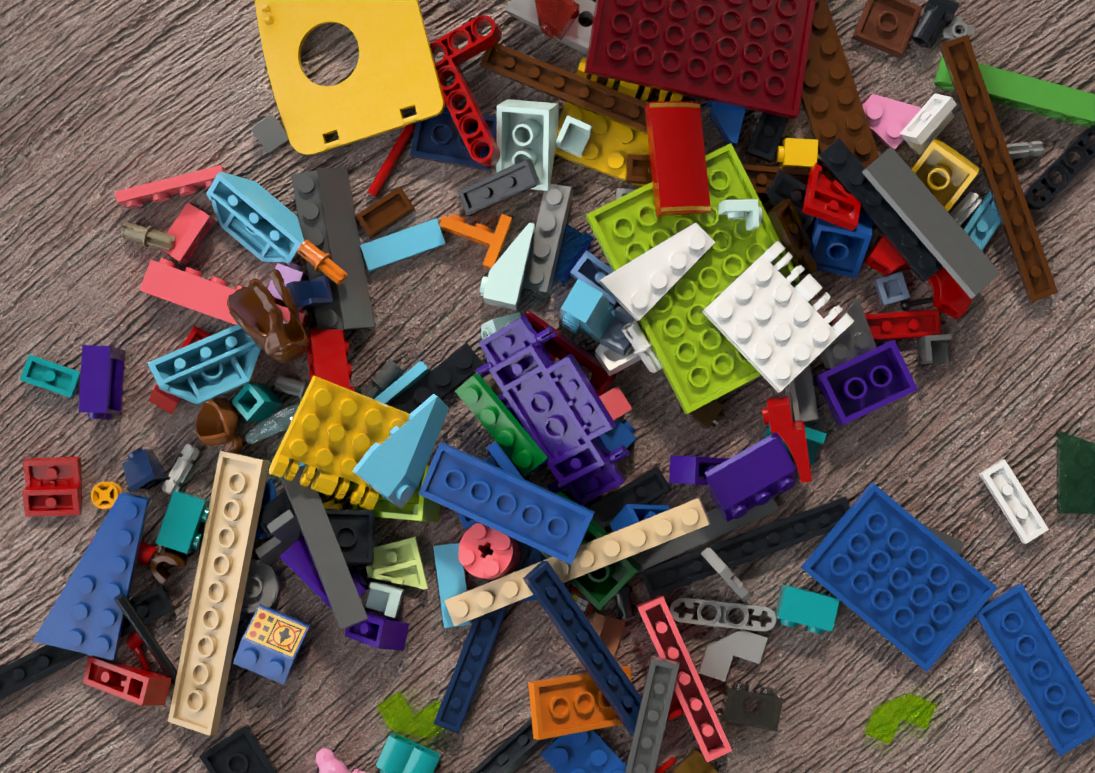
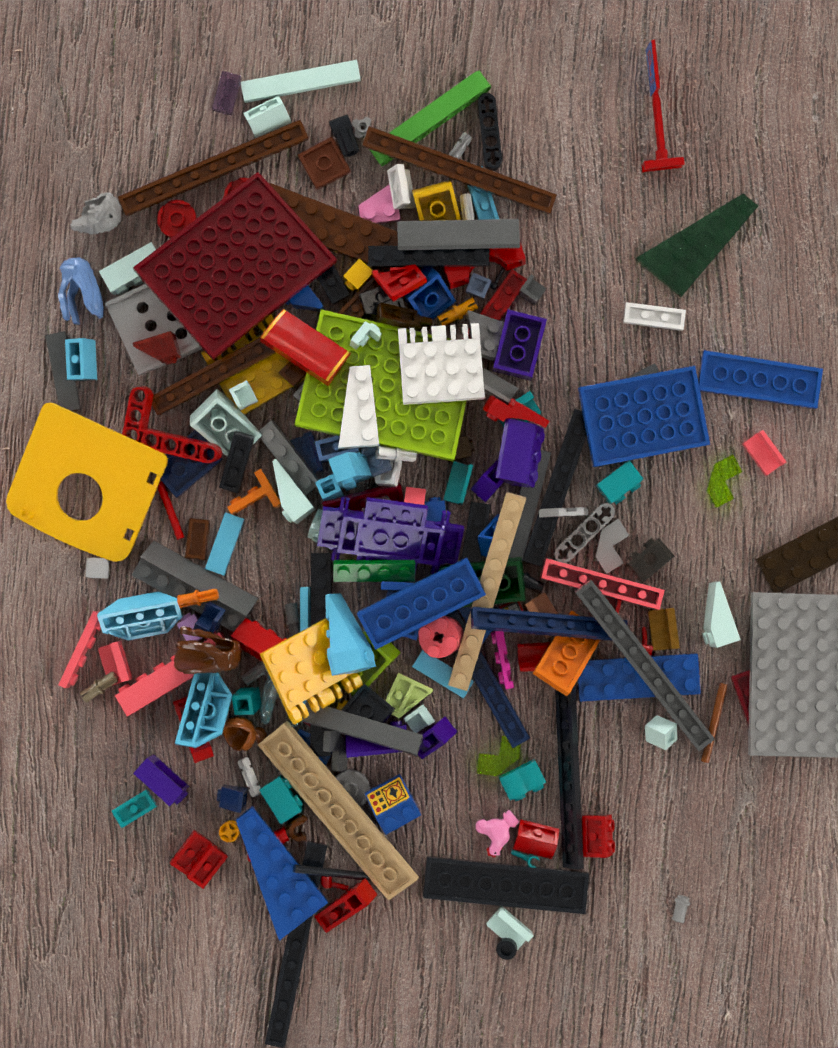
camera: 45 degrees left, 0 degrees up
none -> medium azure brick [315,474,344,501]
none -> light orange pin [437,297,478,326]
none -> teal panel [443,461,473,505]
none -> dark pink wing [491,631,514,689]
none -> red panel [517,642,551,672]
none -> coral panel [742,430,787,476]

